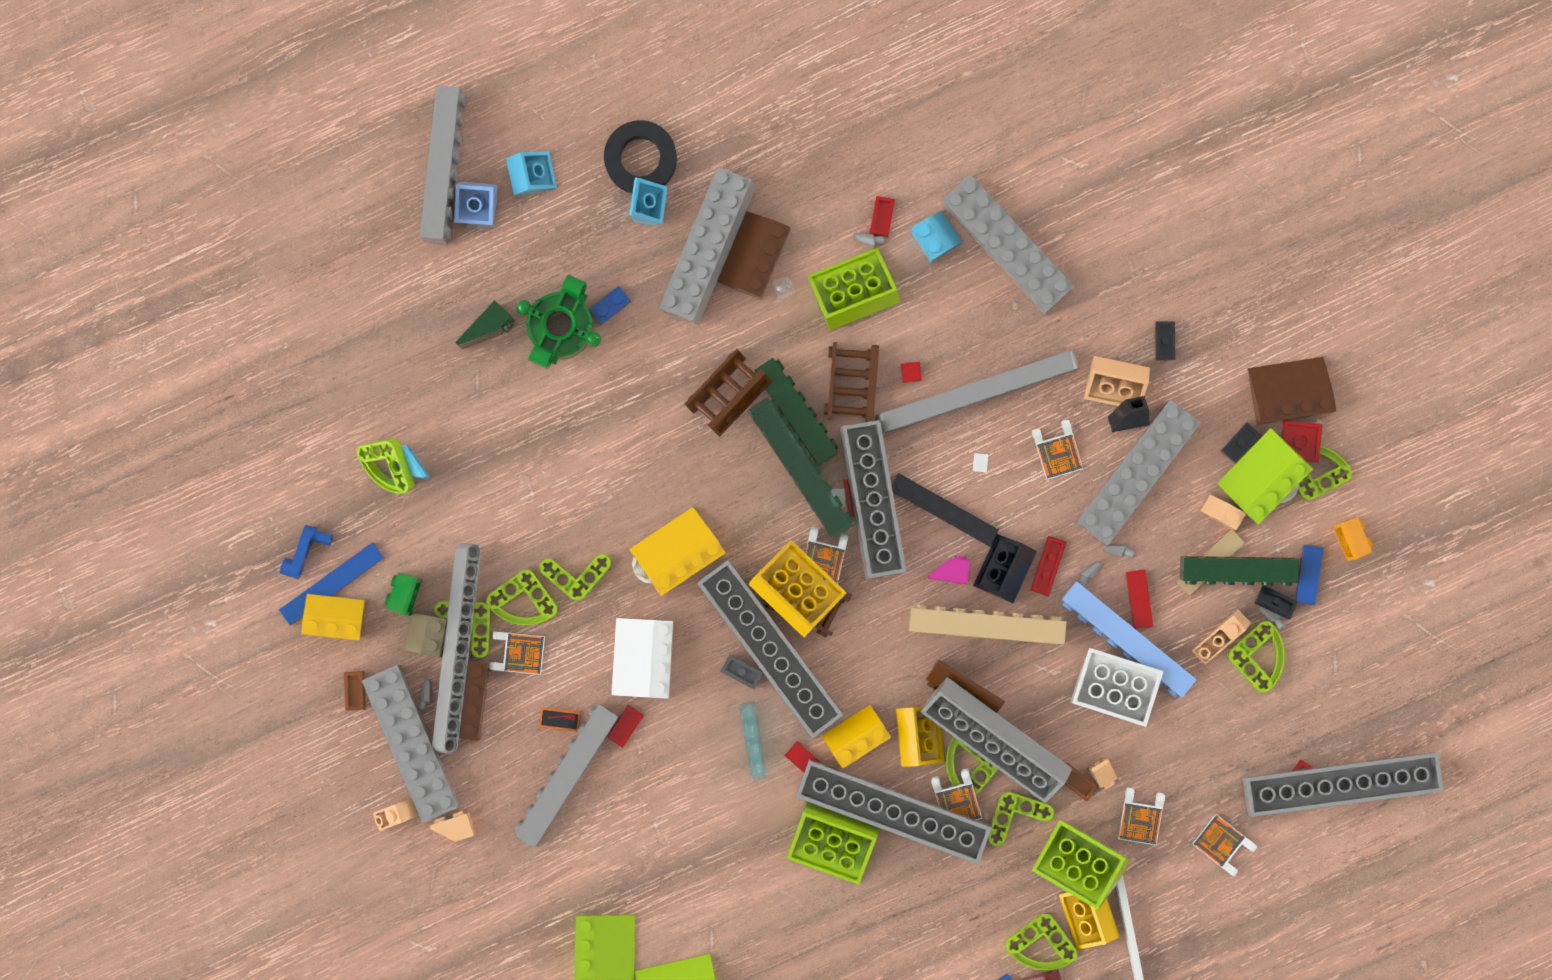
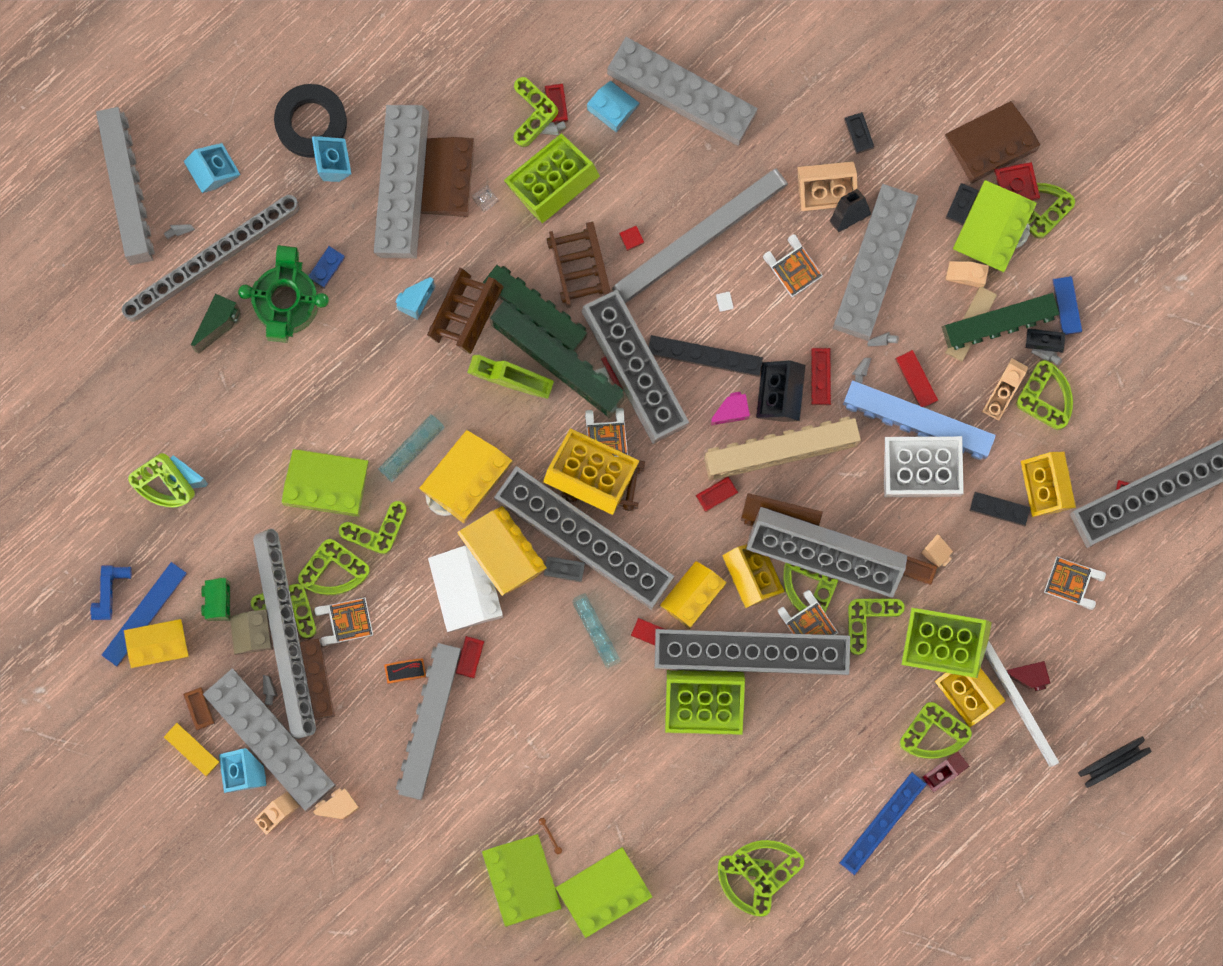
camera: 25 degrees left, 5 degrees down
light blue slope [454,181,498,225] -> none
flag [1118,787,1165,845] -> none
light orange slope [1333,516,1373,561] -> none
none -> light grey beam [122,195,299,322]
none -> yellow tile [164,723,220,777]
none -> medium azure slope [219,748,266,793]
none -> lime slope [281,449,369,517]
none -> clear light blue brick [378,414,445,483]
none -> medium azure slope [395,277,435,320]
none -> yellow slope [457,506,547,596]
none -> lime slope [467,355,554,399]
none -> lime beam [513,77,558,147]
none -> dark orange hinge [538,818,562,854]
none -> red tile [696,476,738,512]
none -> black plate [969,492,1031,527]
none -> dark red slope [1006,661,1050,692]
none -> yellow slope [1021,452,1076,517]

